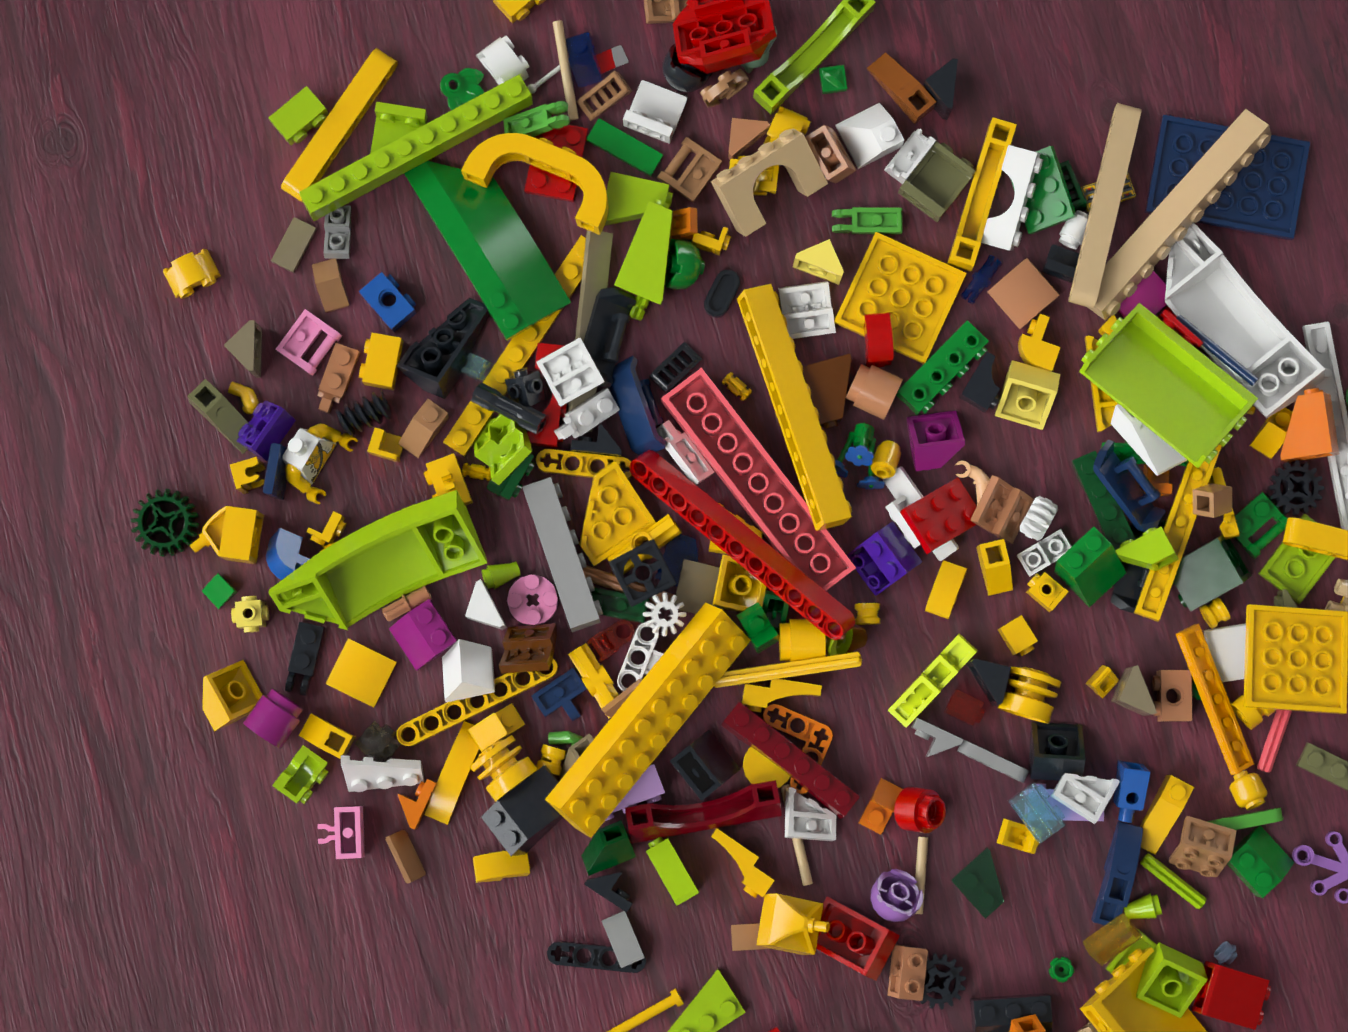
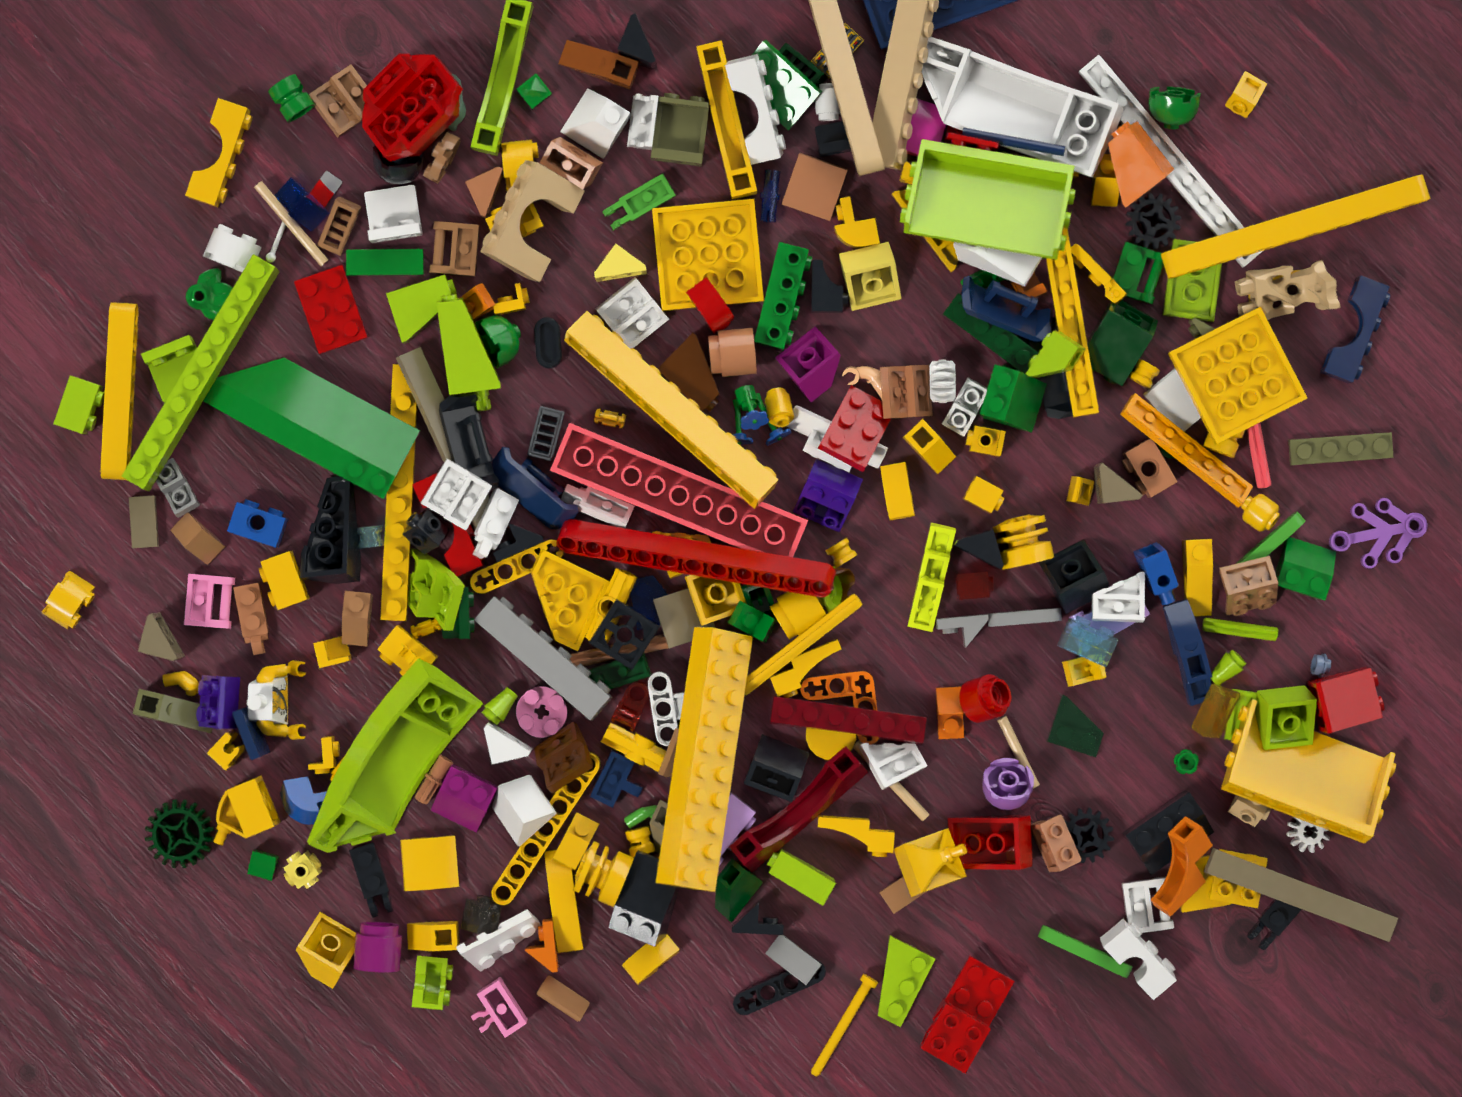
camera: 25 degrees left, 5 degrees up
black piece [335,389,392,436] -> none
yellow arch [461,133,609,235] -> none
black axle [471,382,548,436] -> none
bright green hinge [503,101,570,137] -> none
white gear [643,593,686,636] -> none
medium nougat brick [1193,483,1232,518] -> none

